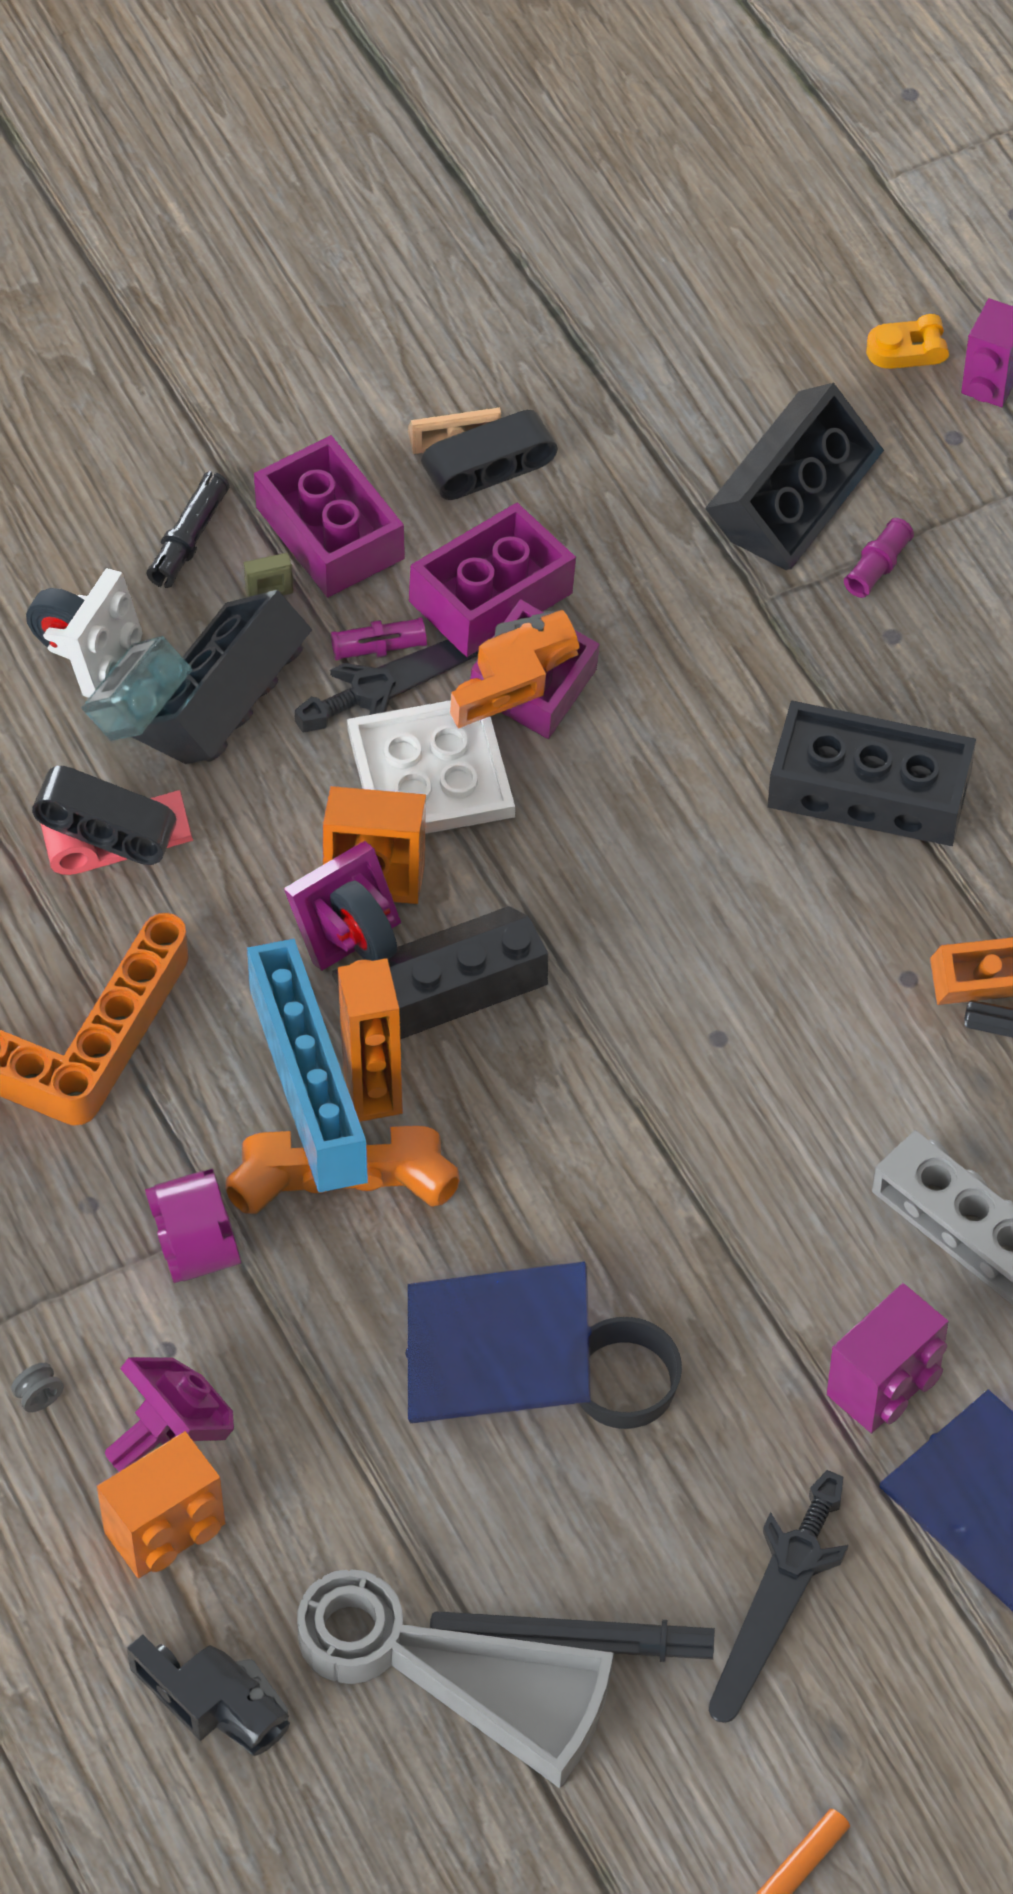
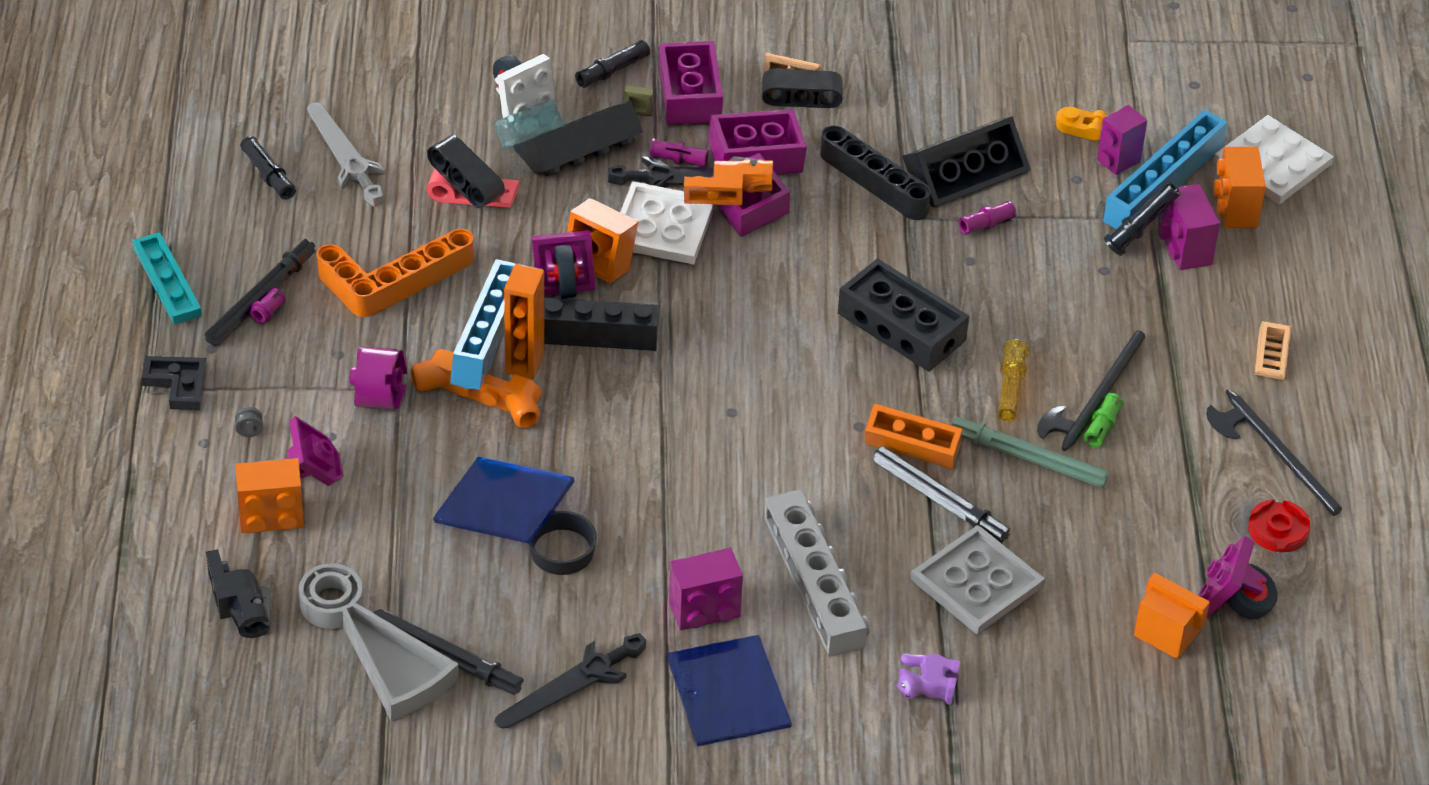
camera: 25 degrees right, 10 degrees down
none -> black beam [820,125,931,220]

